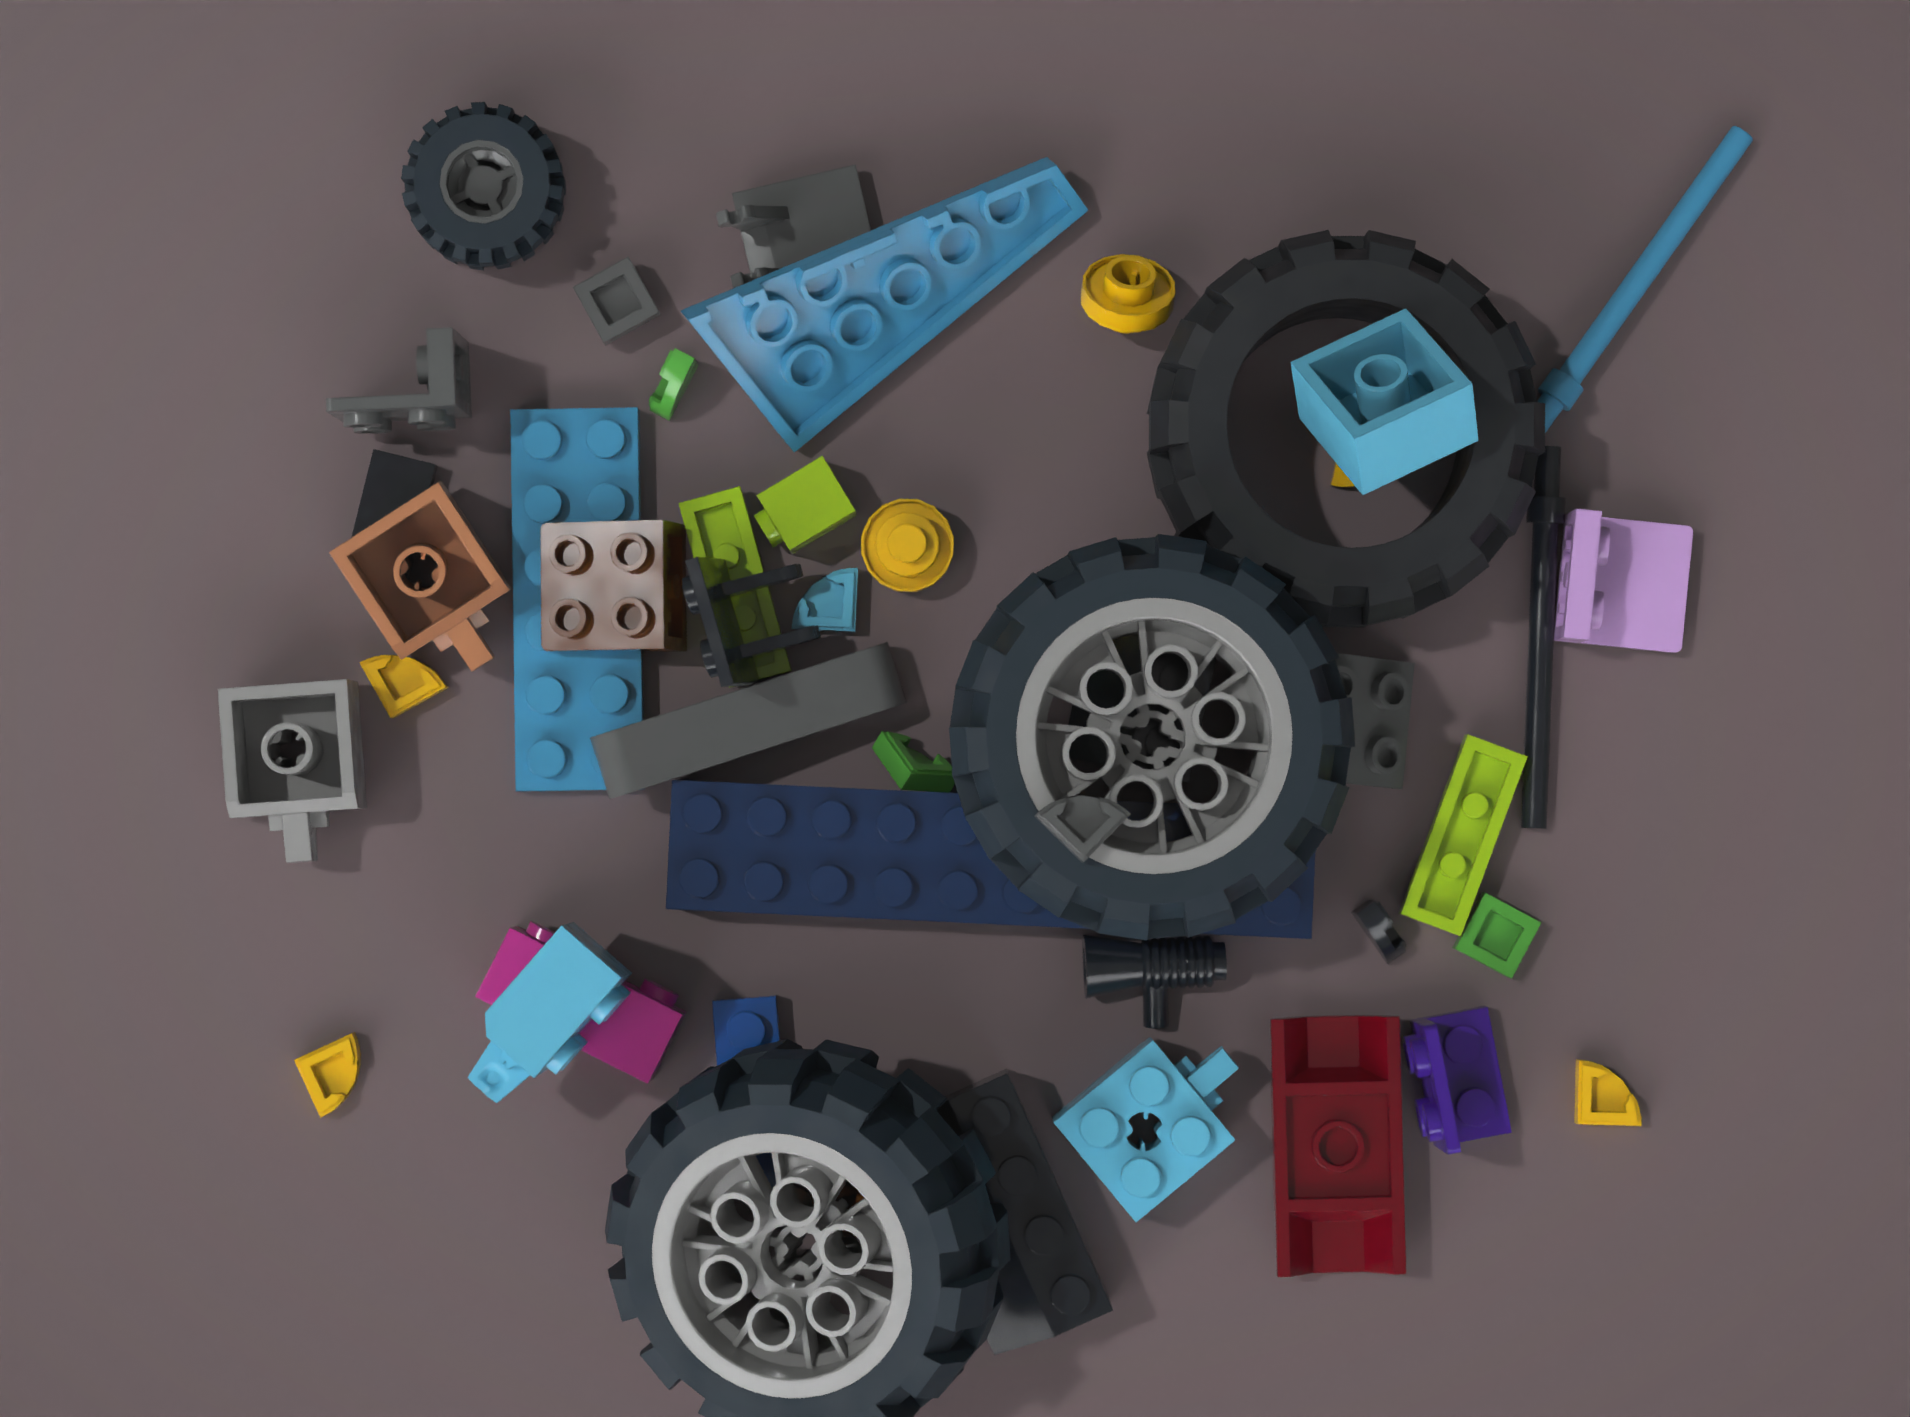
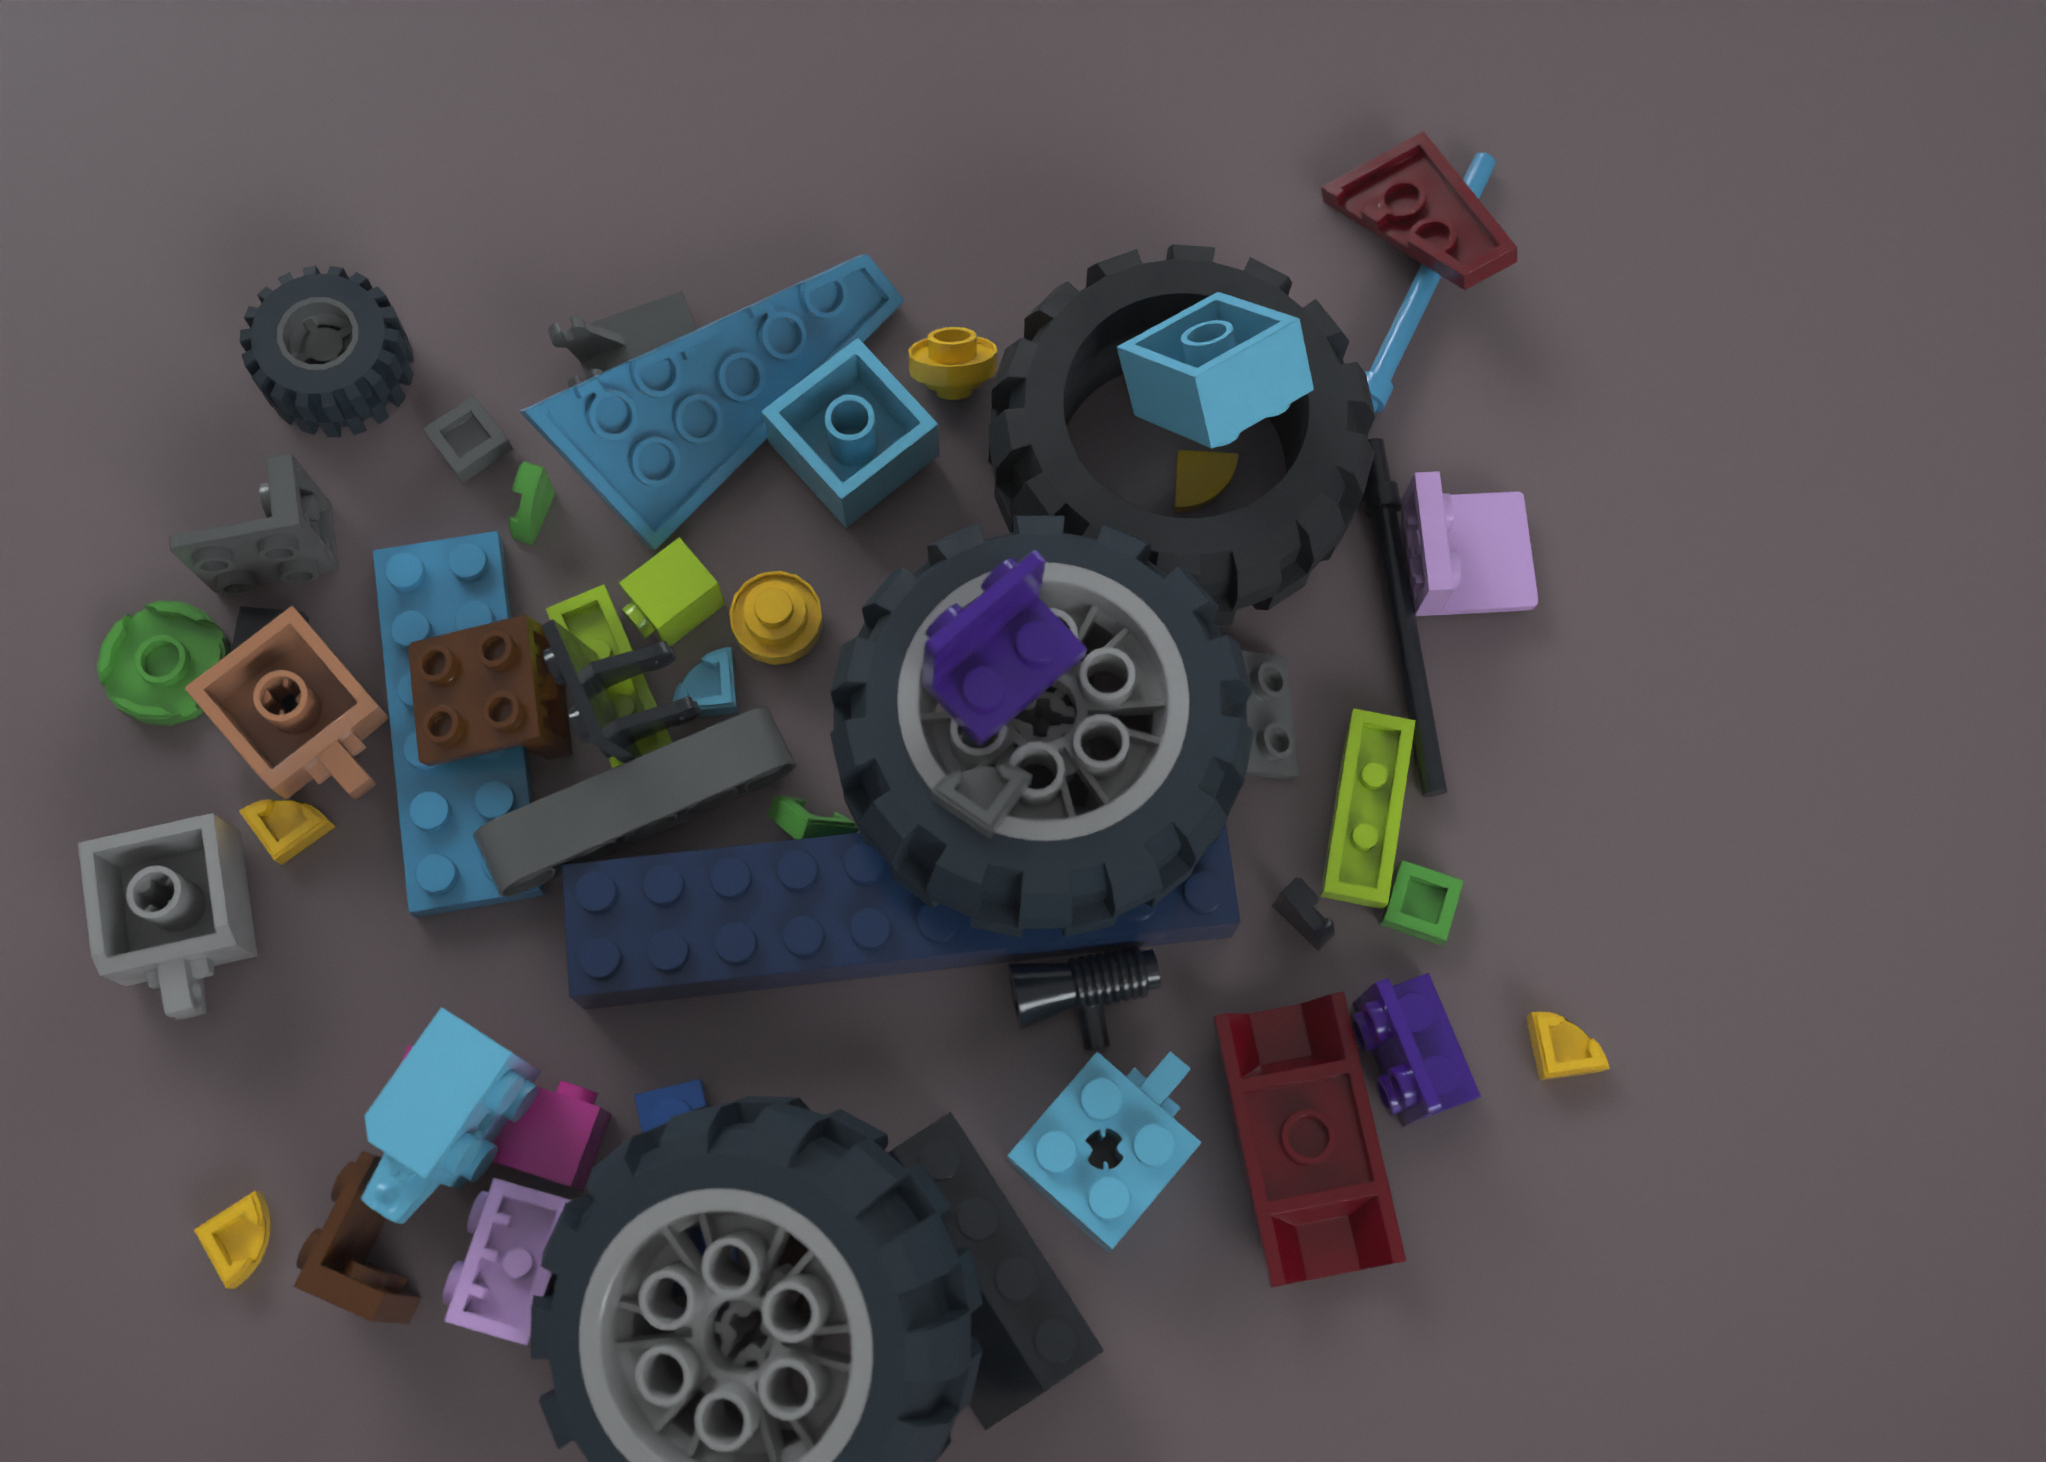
camera: 15 degrees left, 15 degrees down
none -> bright green tile [97,601,231,726]
none -> reddish brown bracket [293,1151,422,1324]
none -> lavender bracket [442,1178,572,1346]
none -> medium azure brick [761,338,940,528]
none -> dark purple bracket [923,550,1087,747]
none -> dark red wing [1321,131,1518,290]

